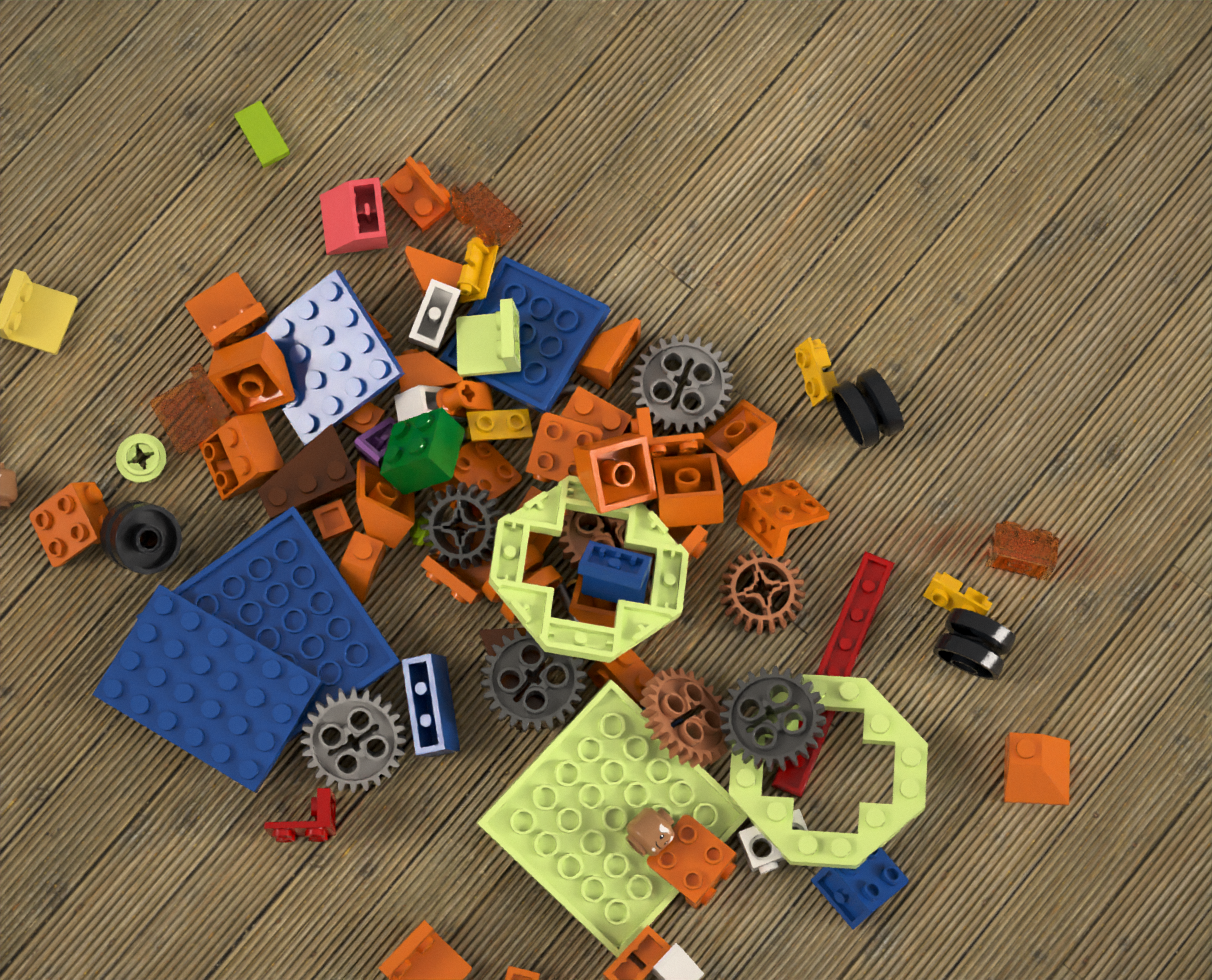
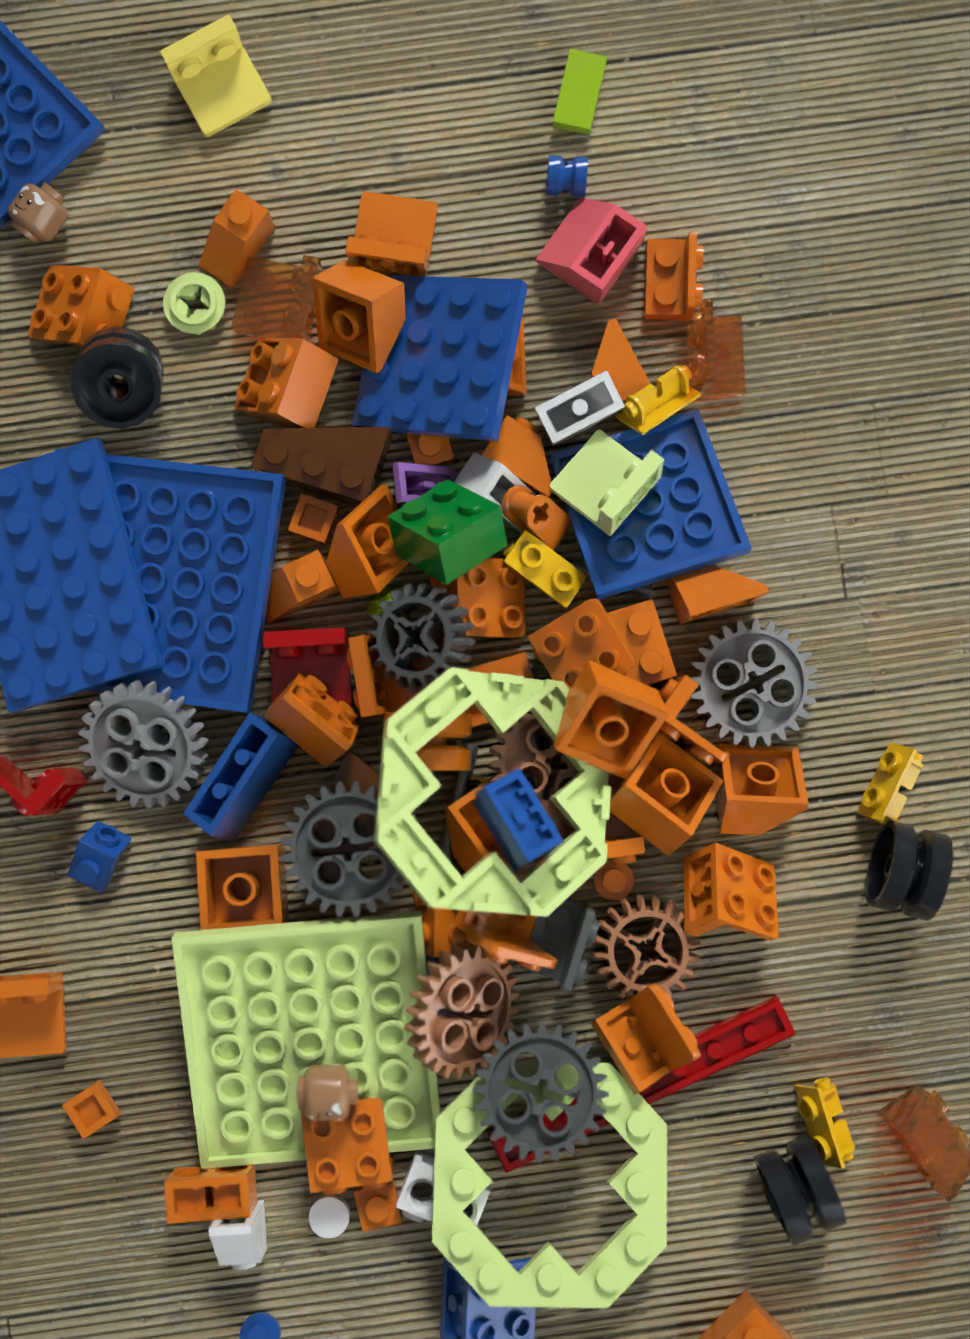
camera: 45 degrees right, 10 degrees up
none -> blue bracket [67,821,131,894]
none -> orange brick [196,843,289,930]
none -> orange slope [199,189,275,289]
none -> red bracket [263,627,353,707]
none -> orange slope [263,671,361,768]
none -> white tile [309,1194,351,1238]
none -> orange plate [354,1178,403,1232]
none -> orange bracket [453,910,558,971]
none -> dark grey bracket [521,898,599,992]
none -> blue wheel [546,155,588,197]
none -> orange bracket [591,983,700,1095]
none -> orange plate [594,860,634,900]

